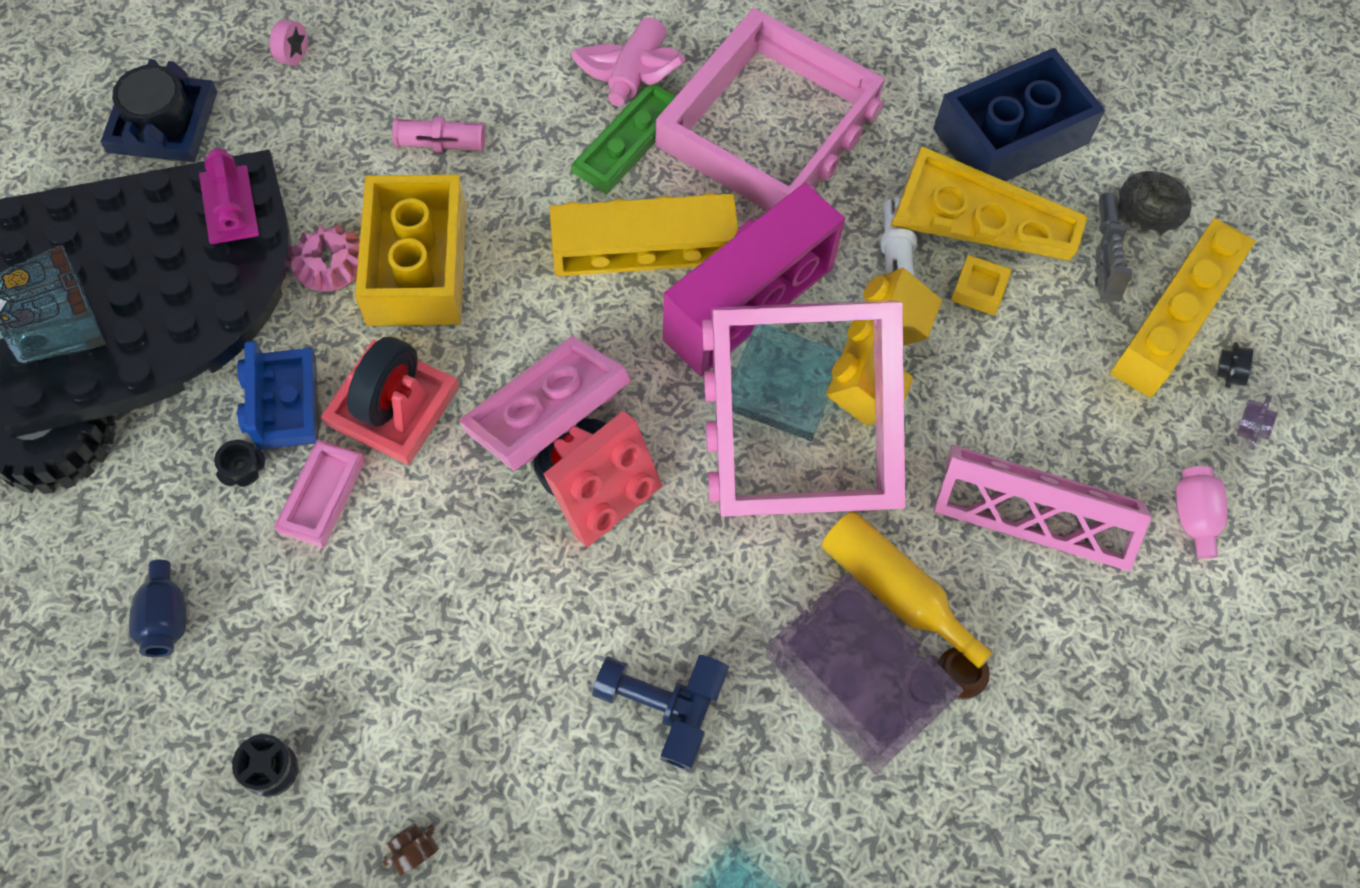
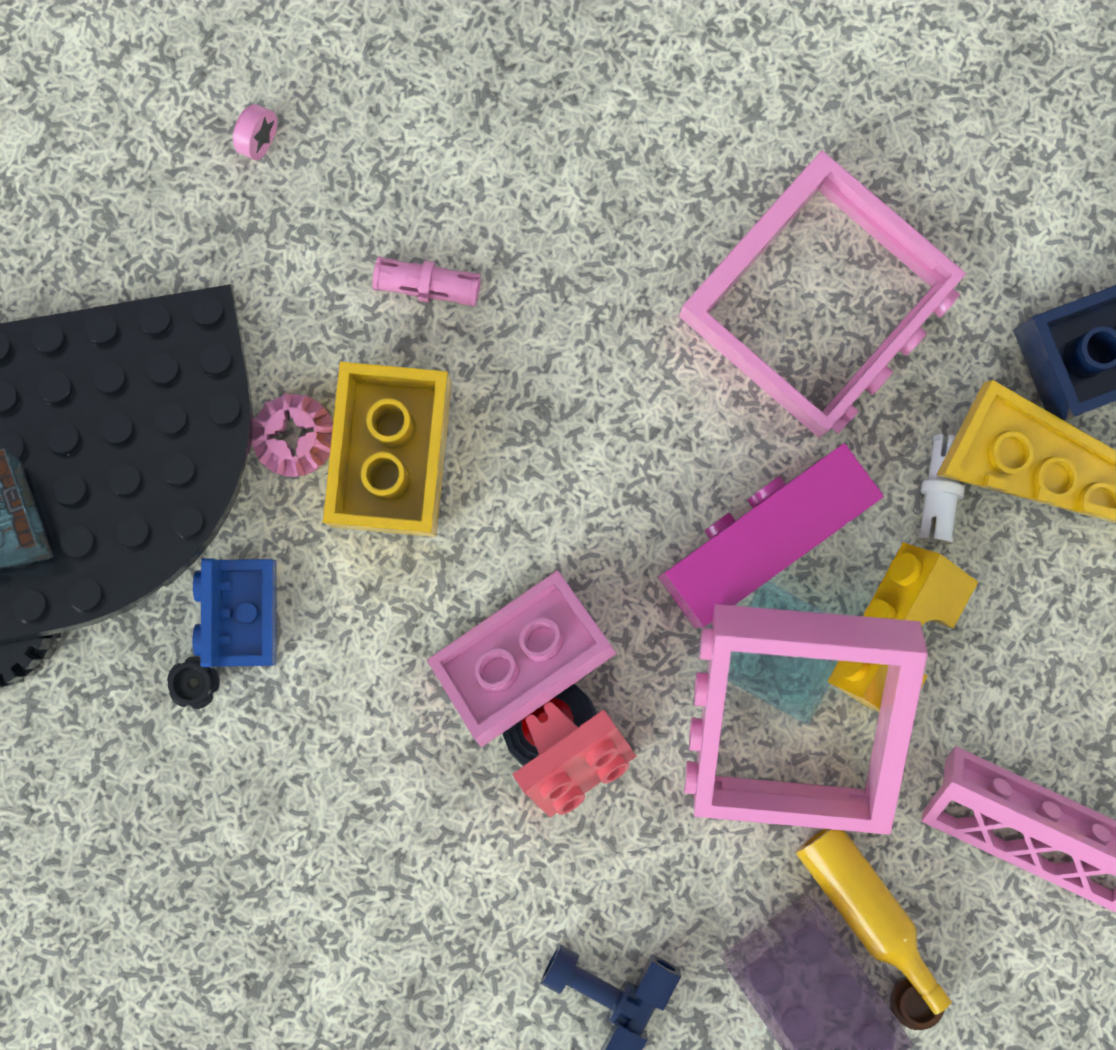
camera: 10 degrees right, 20 degrees up
piece [100,59,217,163] -> none
dark blue plant [129,559,186,658] -> none
dark pink hinge [199,148,259,244] -> none
black wheel [232,734,299,797] -> none
bright pink tile [274,440,366,548] -> none
plate [321,337,459,466] -> none
yellow brick [549,193,738,277] -> none
bright pink plant [571,17,686,106] -> none
bright green tile [571,84,676,195] -> none
yellow plate [951,255,1012,316] -> none

